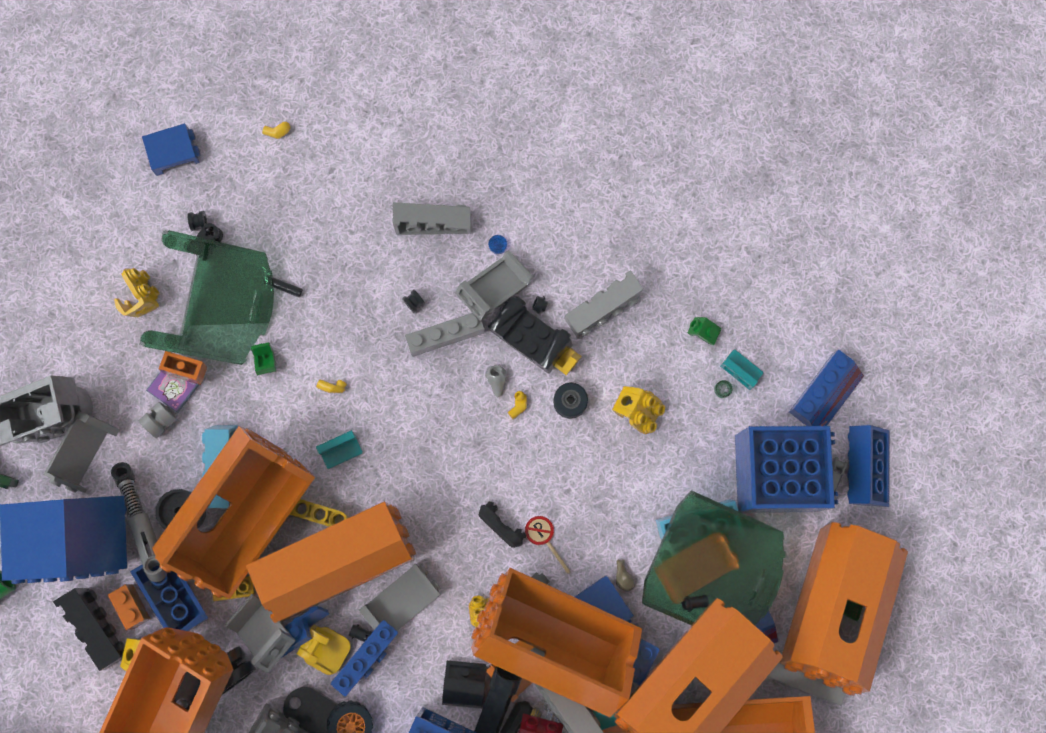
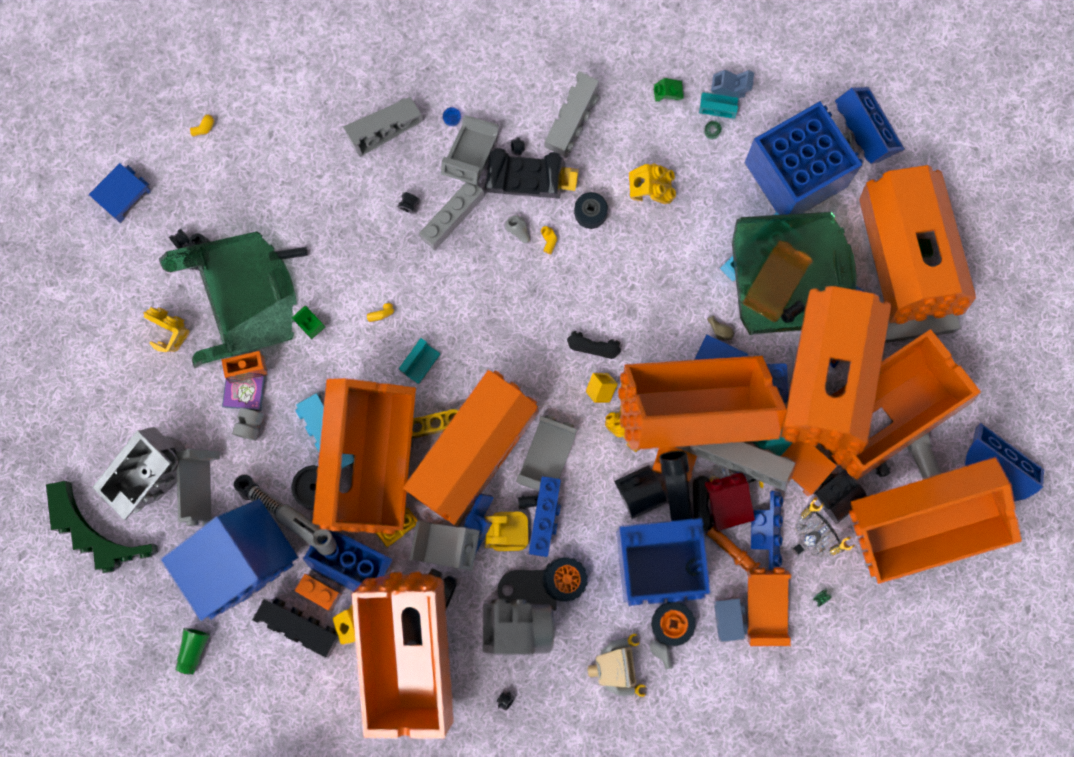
camera: 20 degrees left, 0 degrees up
piece [525,516,570,574] -> none
blue slope [789,349,864,426] -> none
none -> yellow panel [586,373,618,403]
none -> sand blue brick [711,70,754,98]

